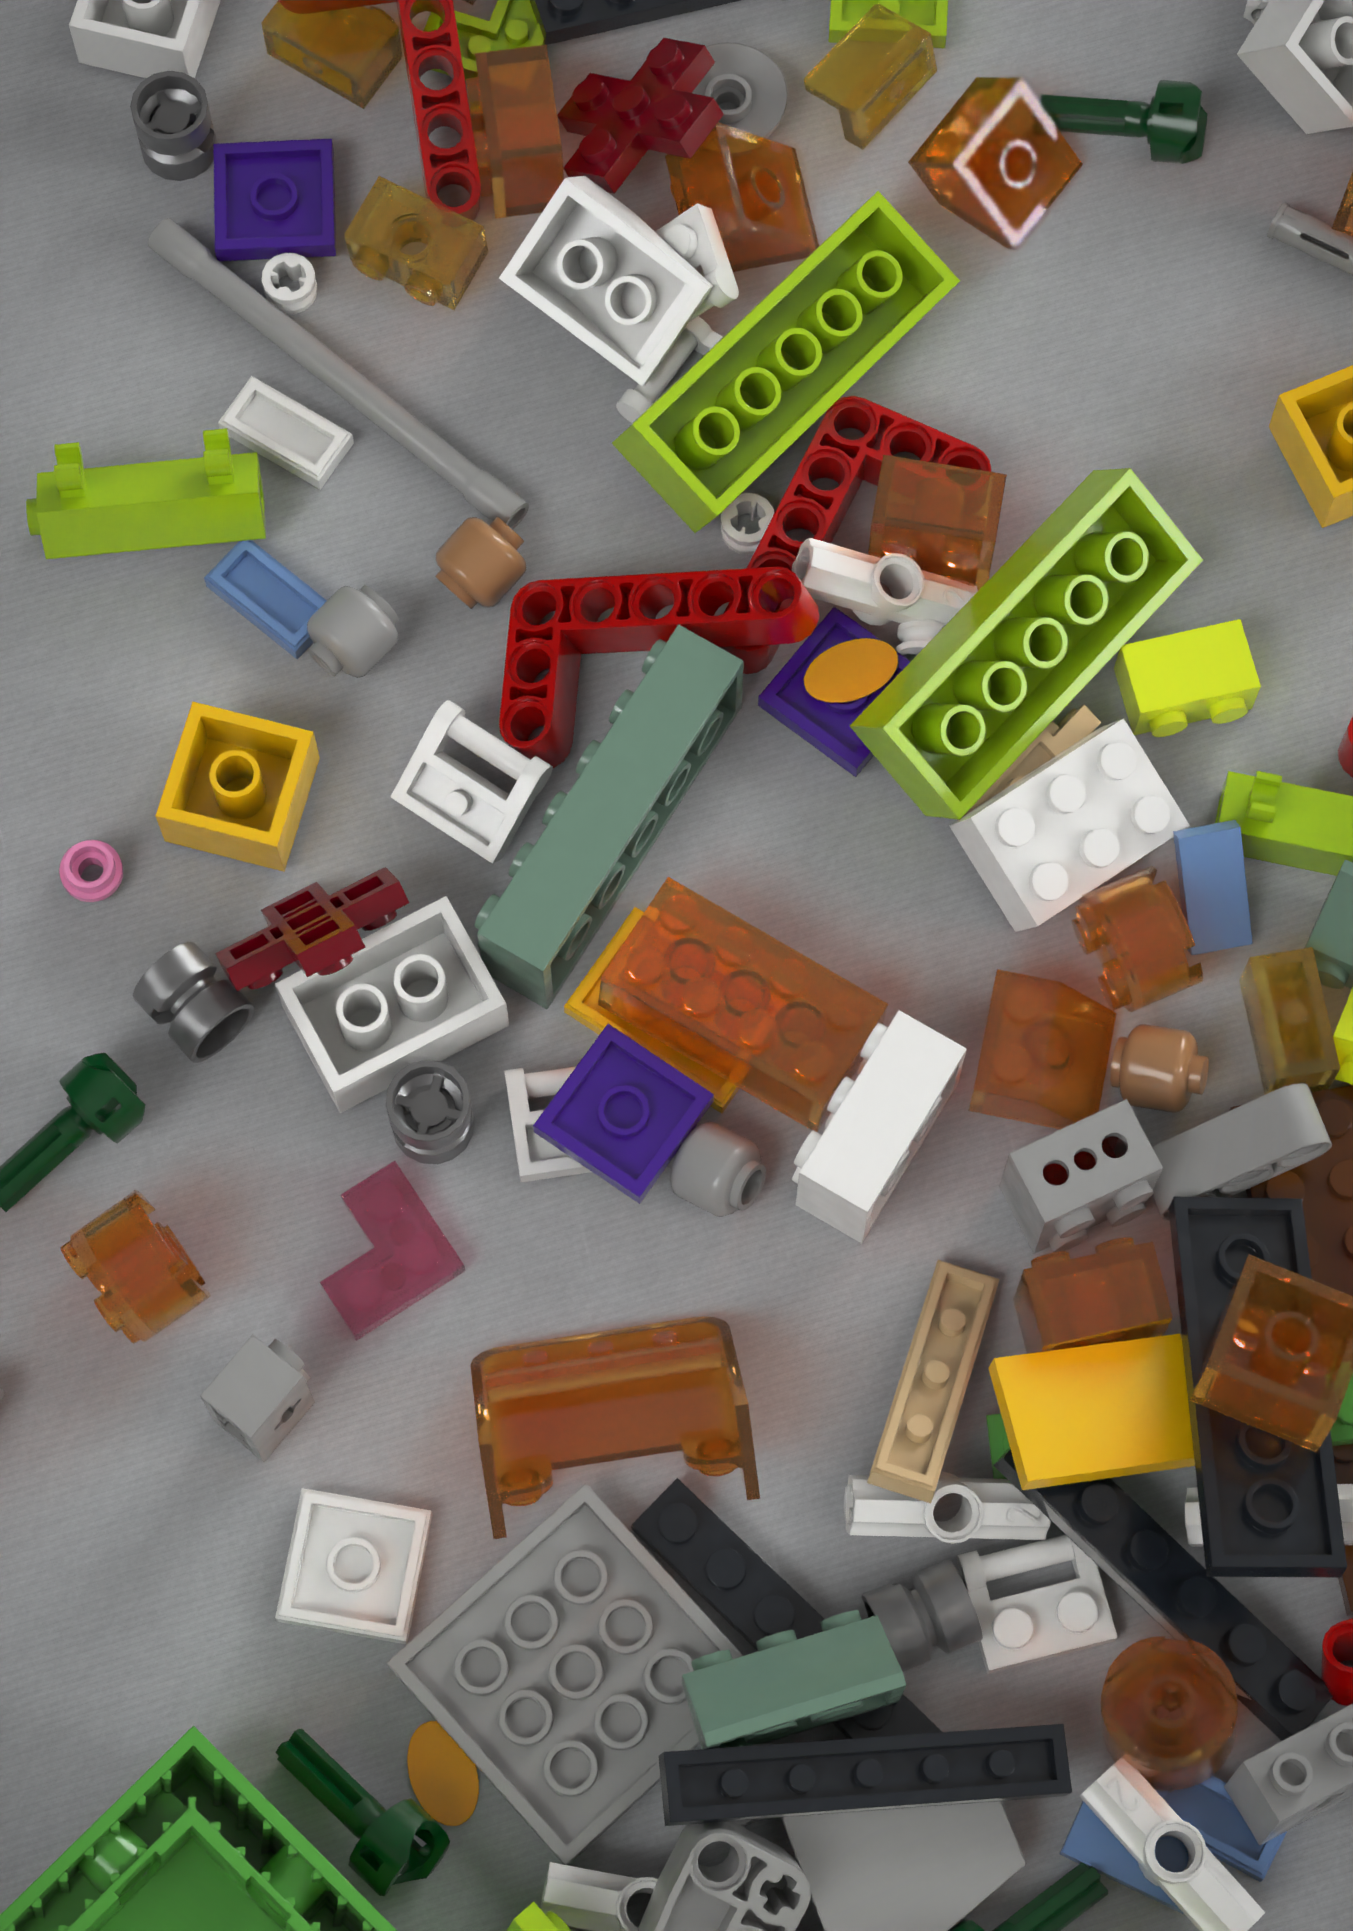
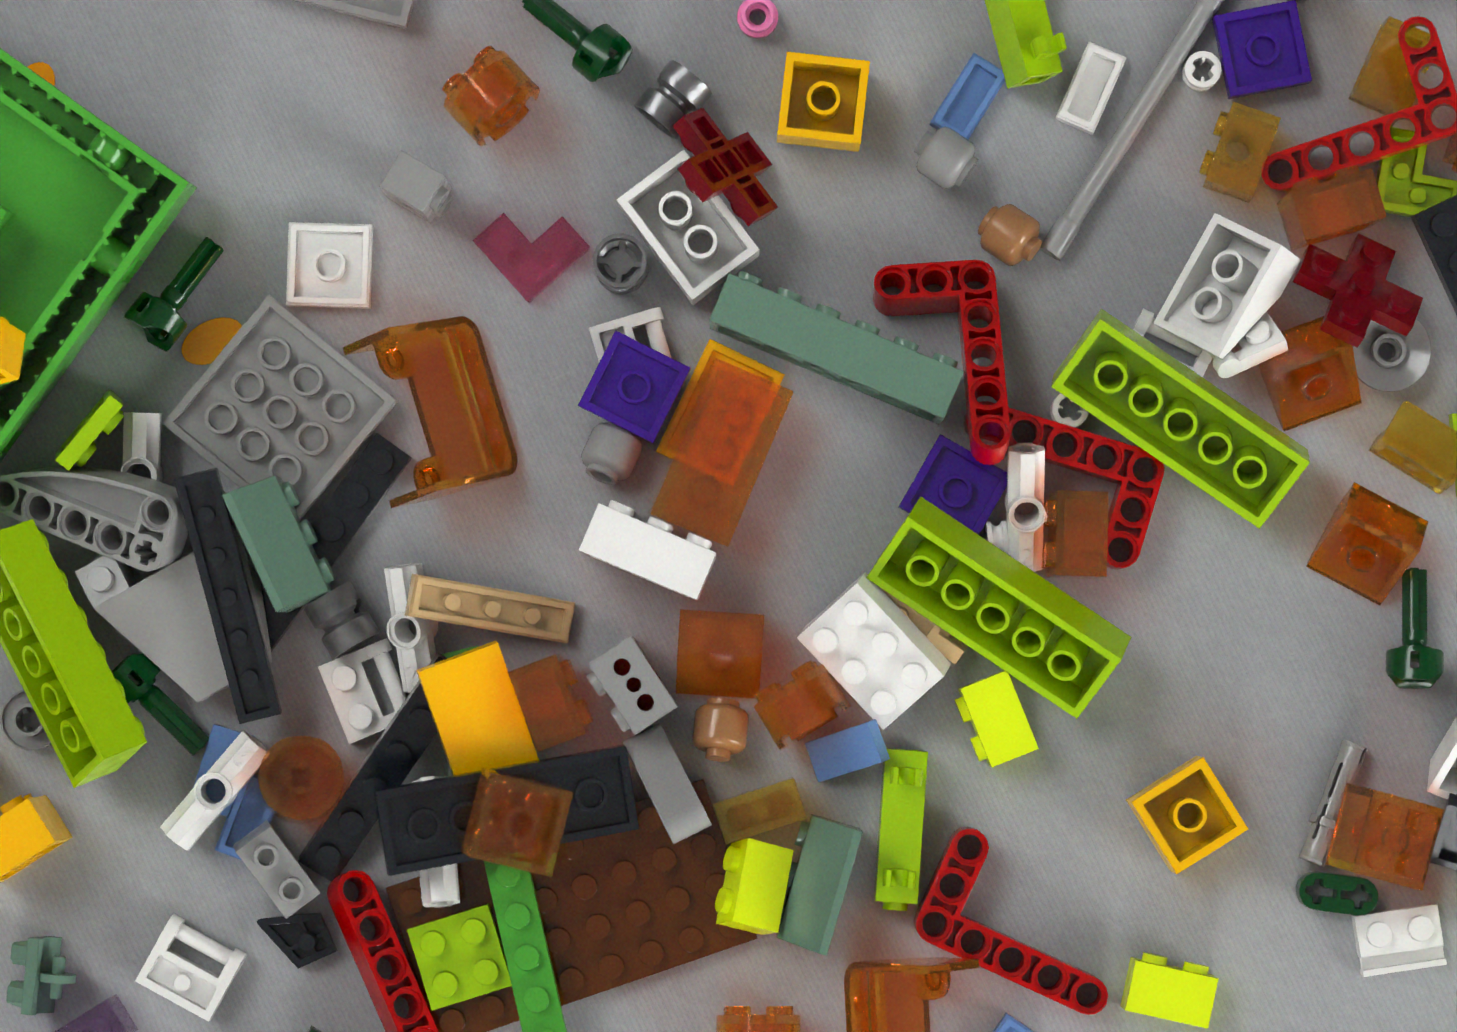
camera: 85 degrees right, 15 degrees up
white plate [391,700,553,864] -> none
light orange sticker [804,638,898,703] -> none

